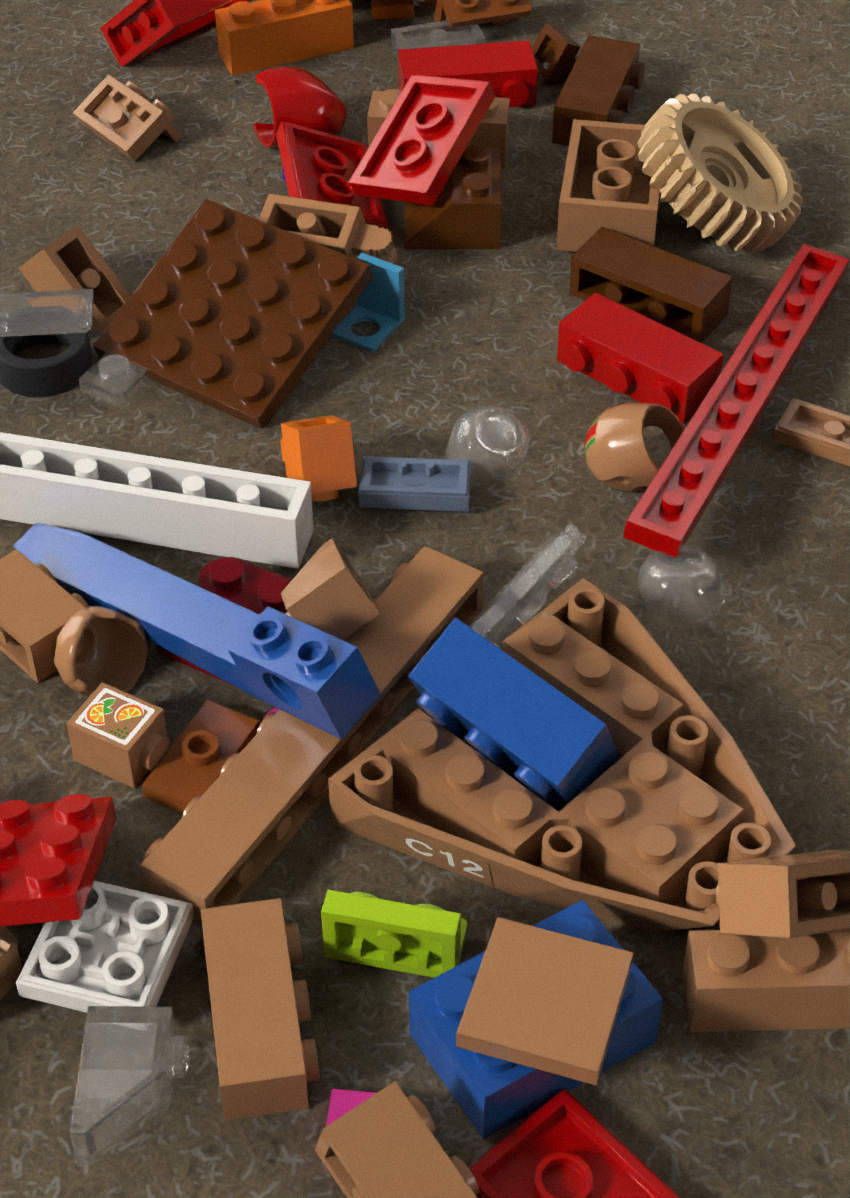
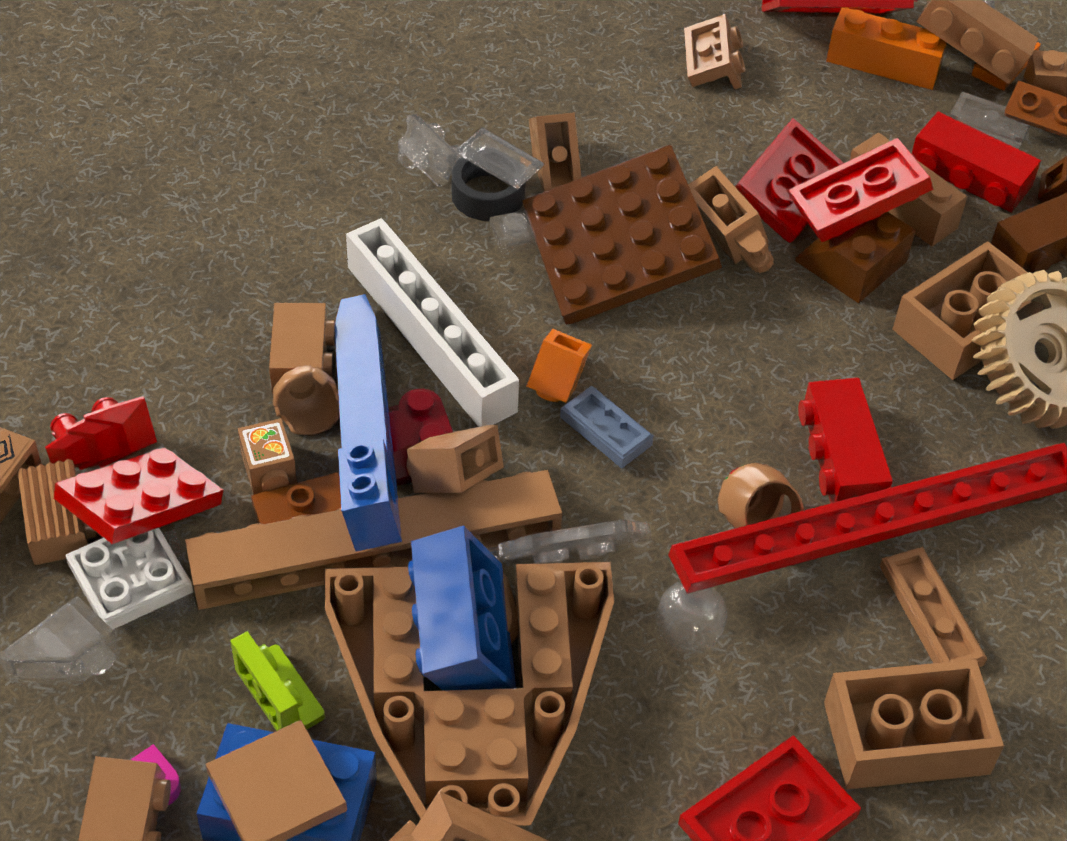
camera: 40 degrees right, 5 degrees up
medium nougat brick [201,898,320,1121] -> none
red piece [253,66,347,149] -> none
dark azure bracket [332,253,405,352] -> none
clear hair [445,404,533,481] -> none
reddish brown brick [569,226,733,343] -> none

